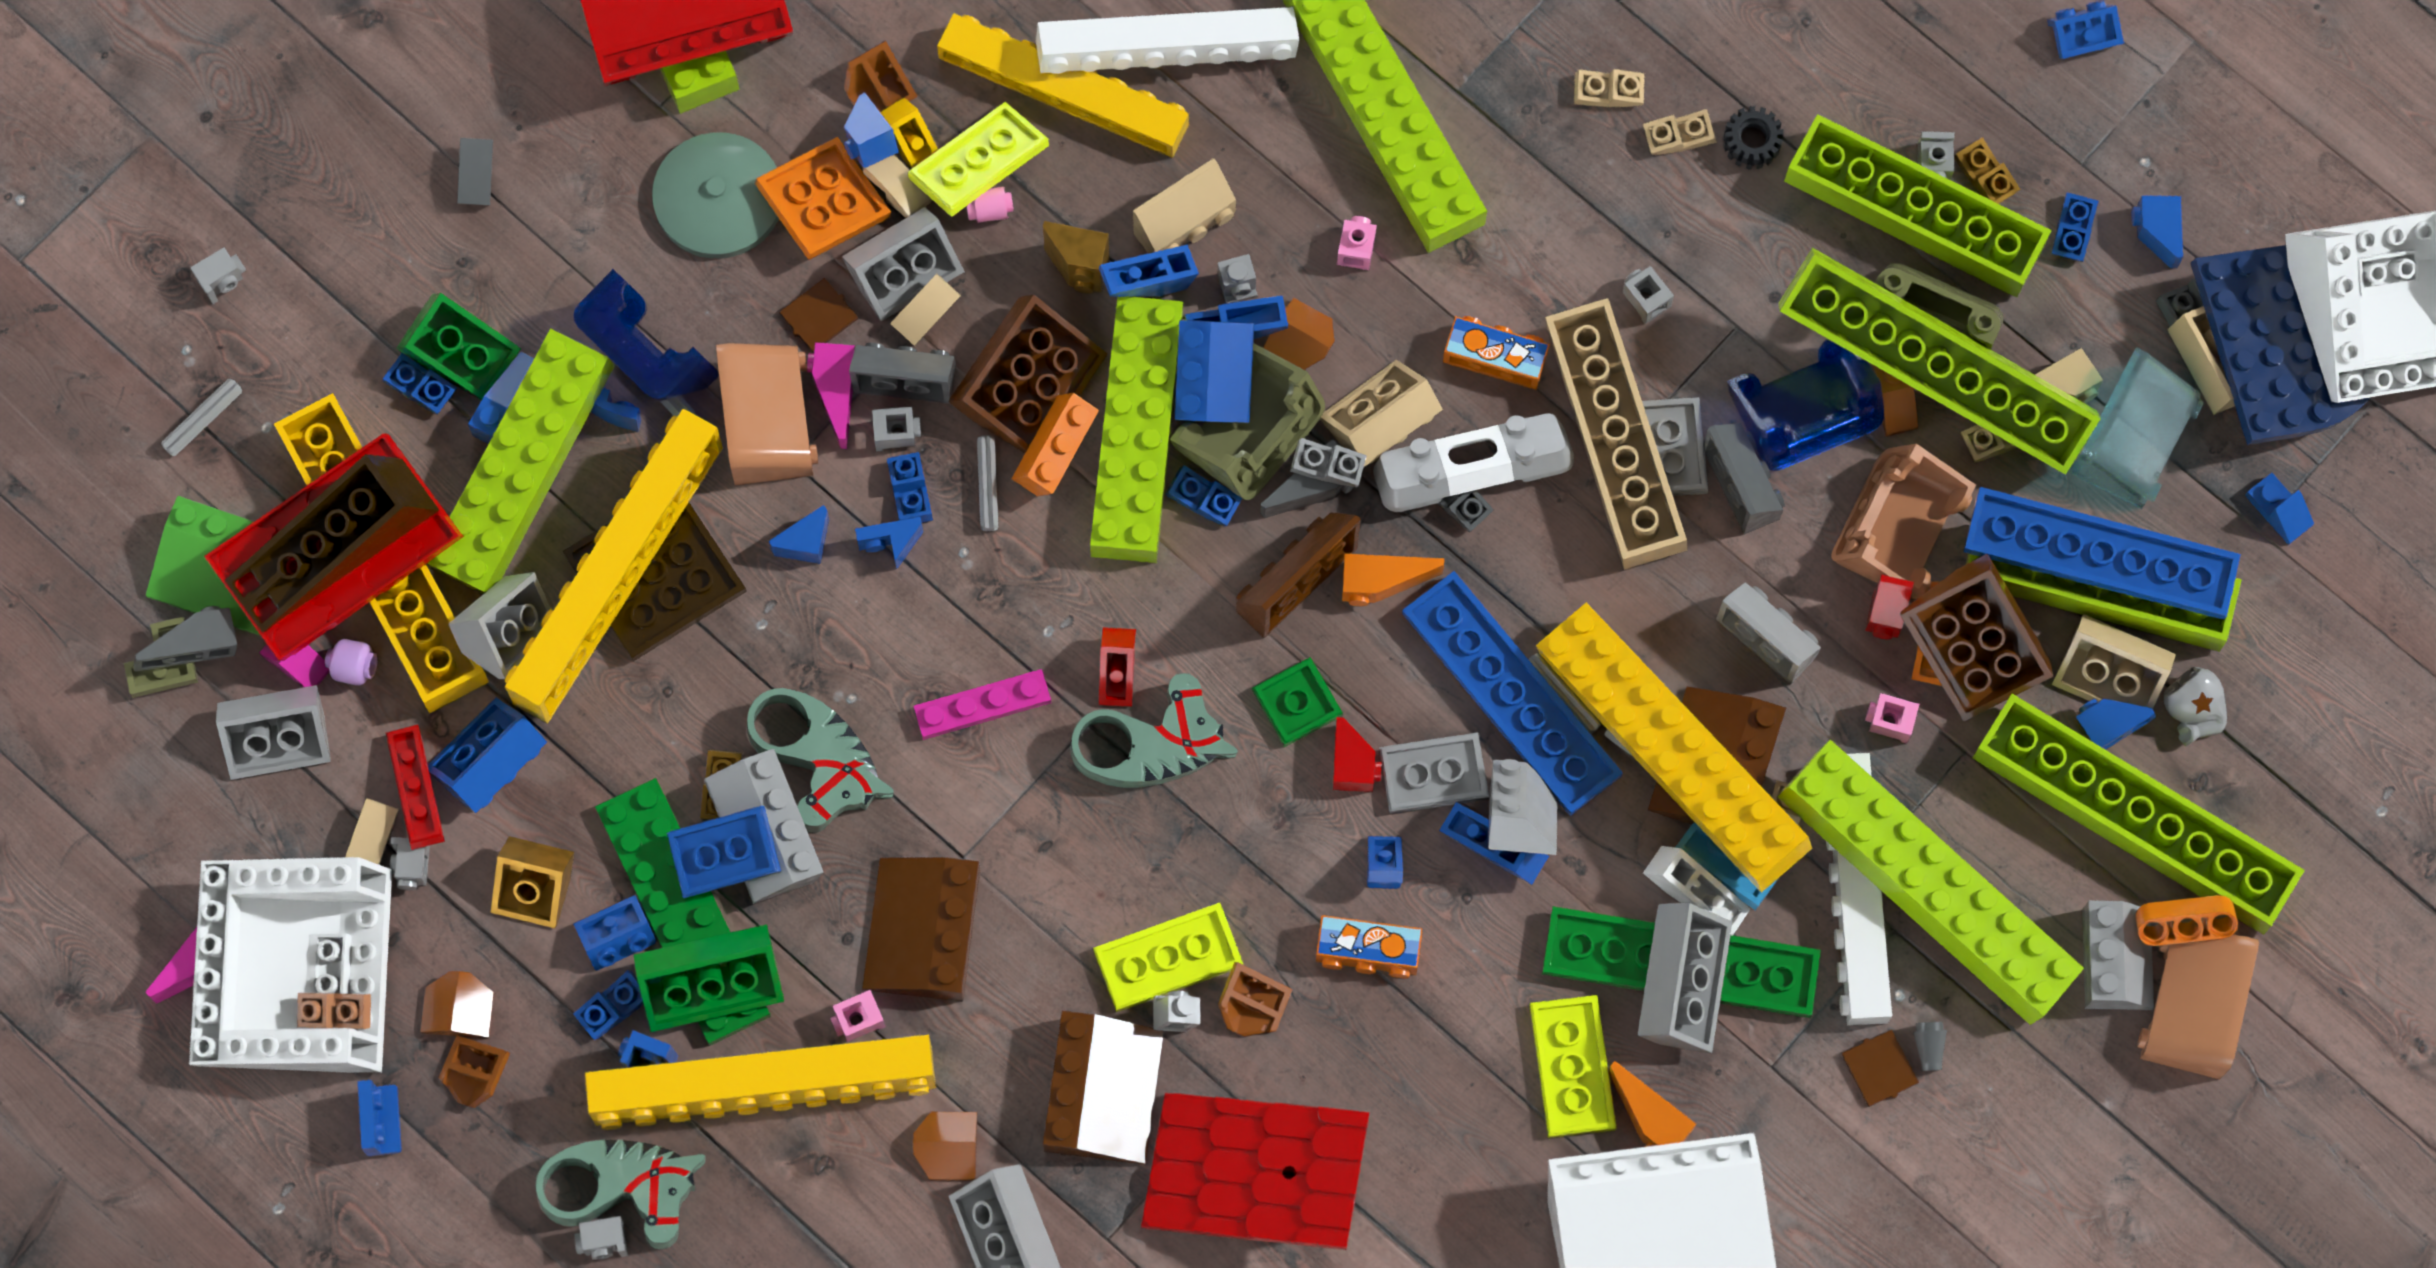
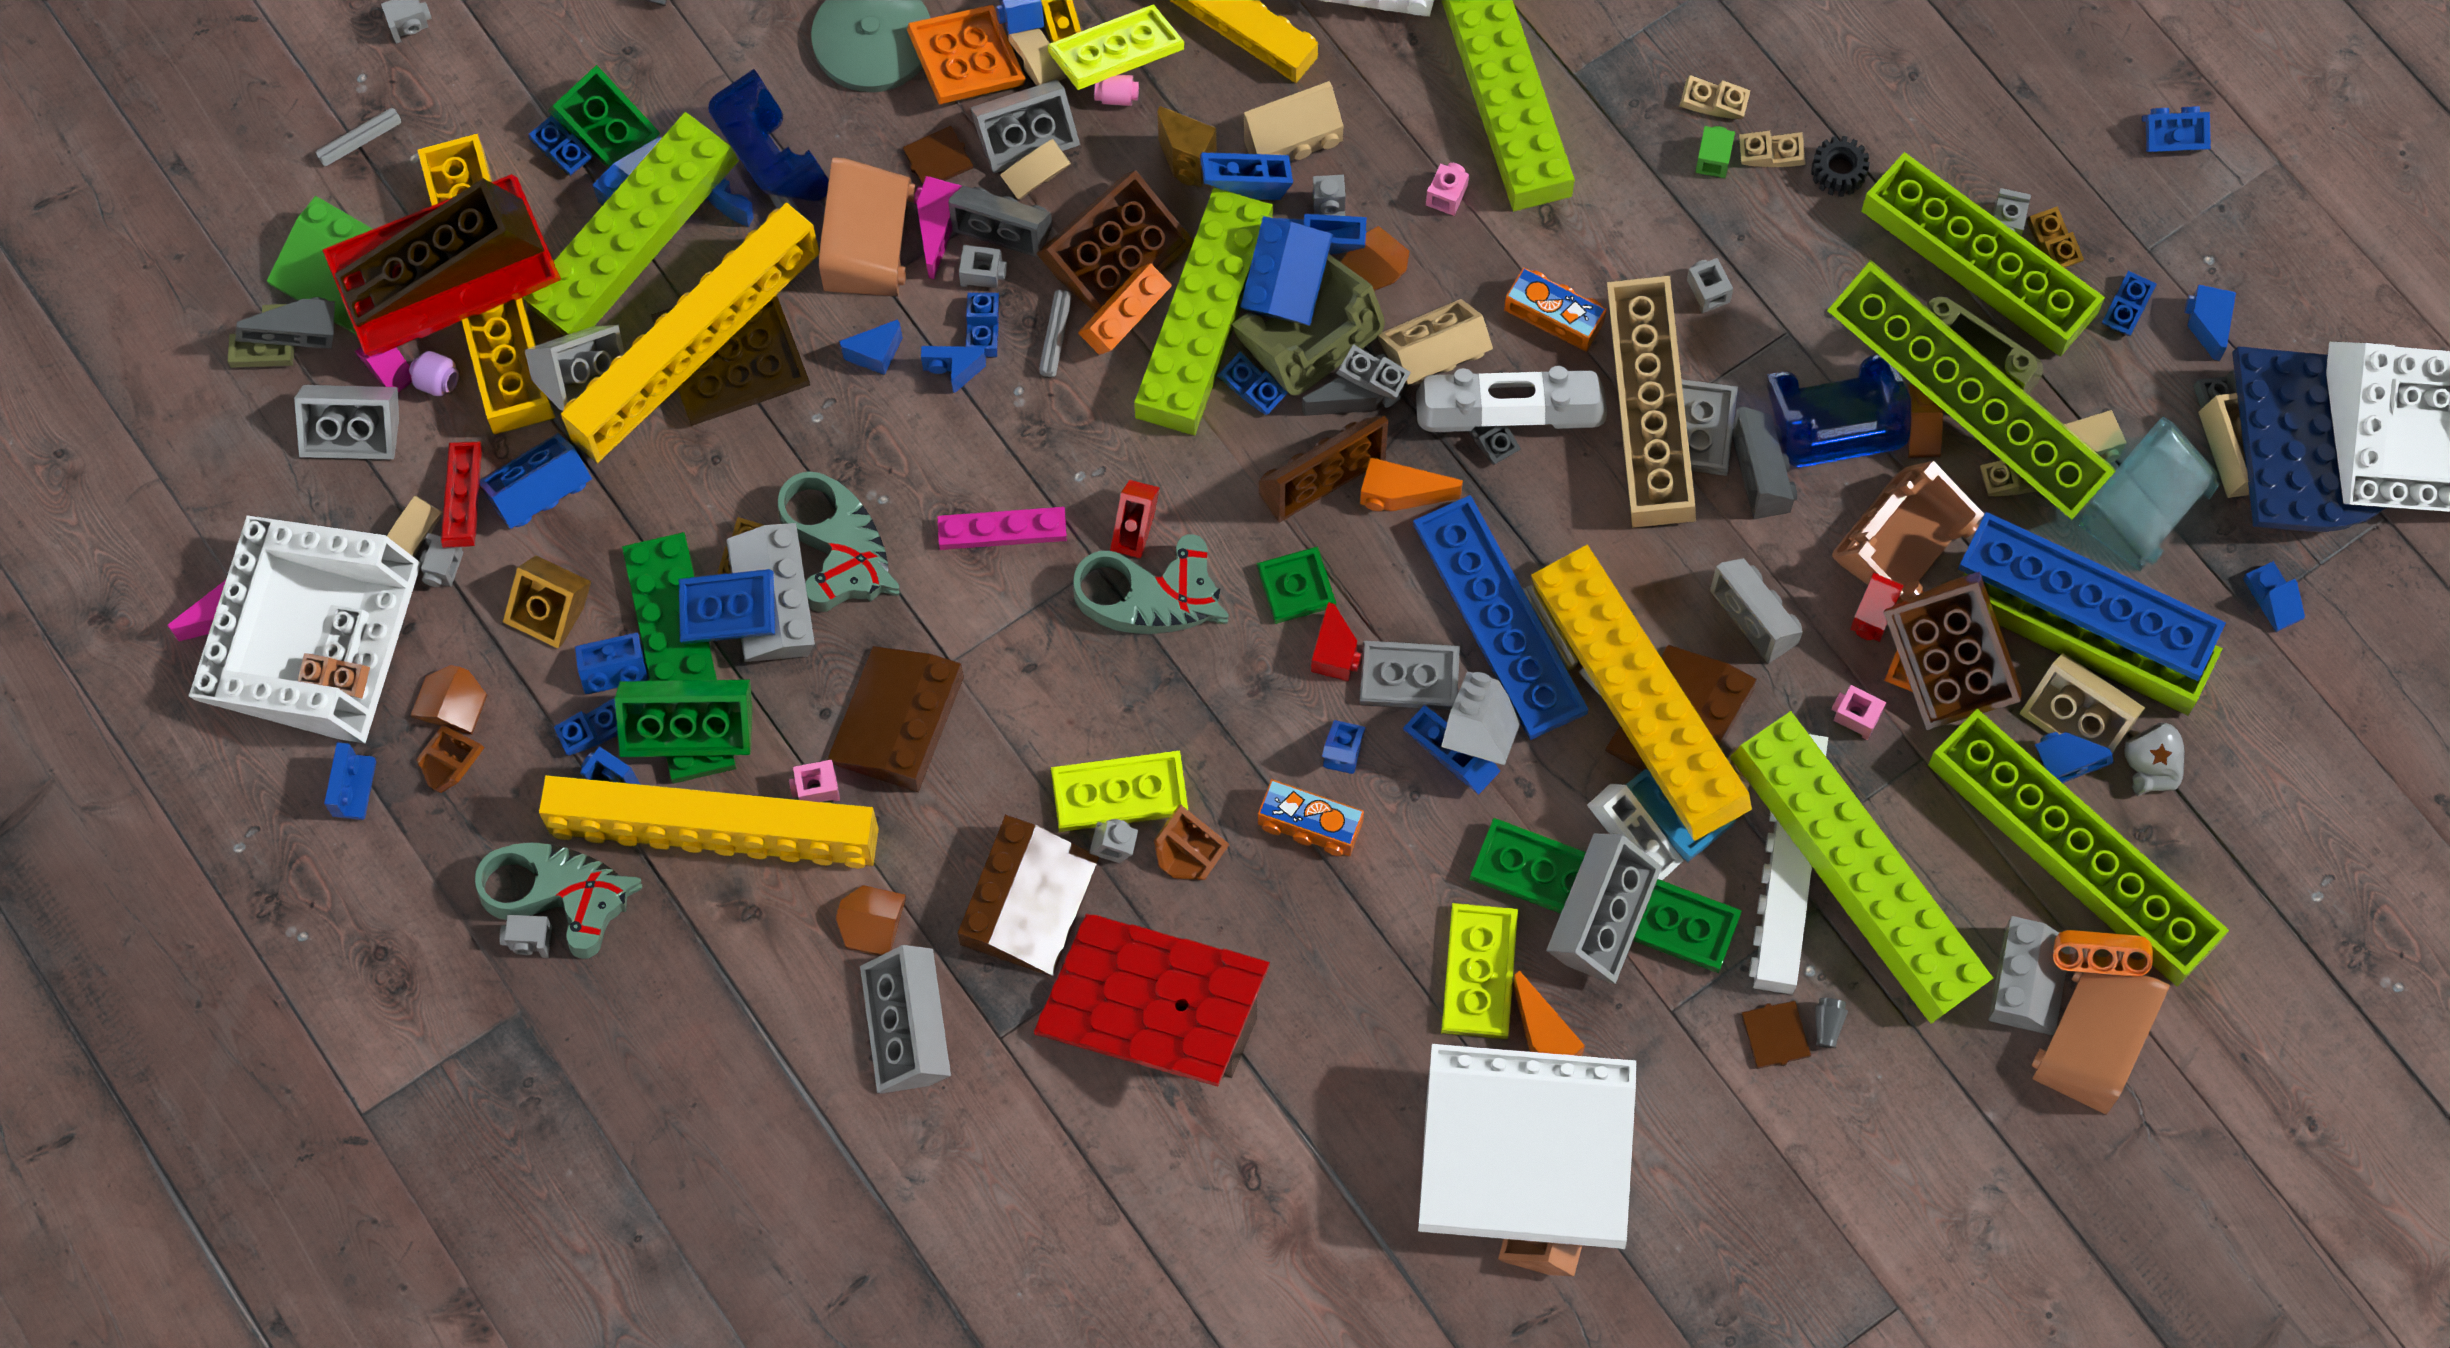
camera: 15 degrees right, 5 degrees down
none -> bright green brick [1695,126,1735,178]

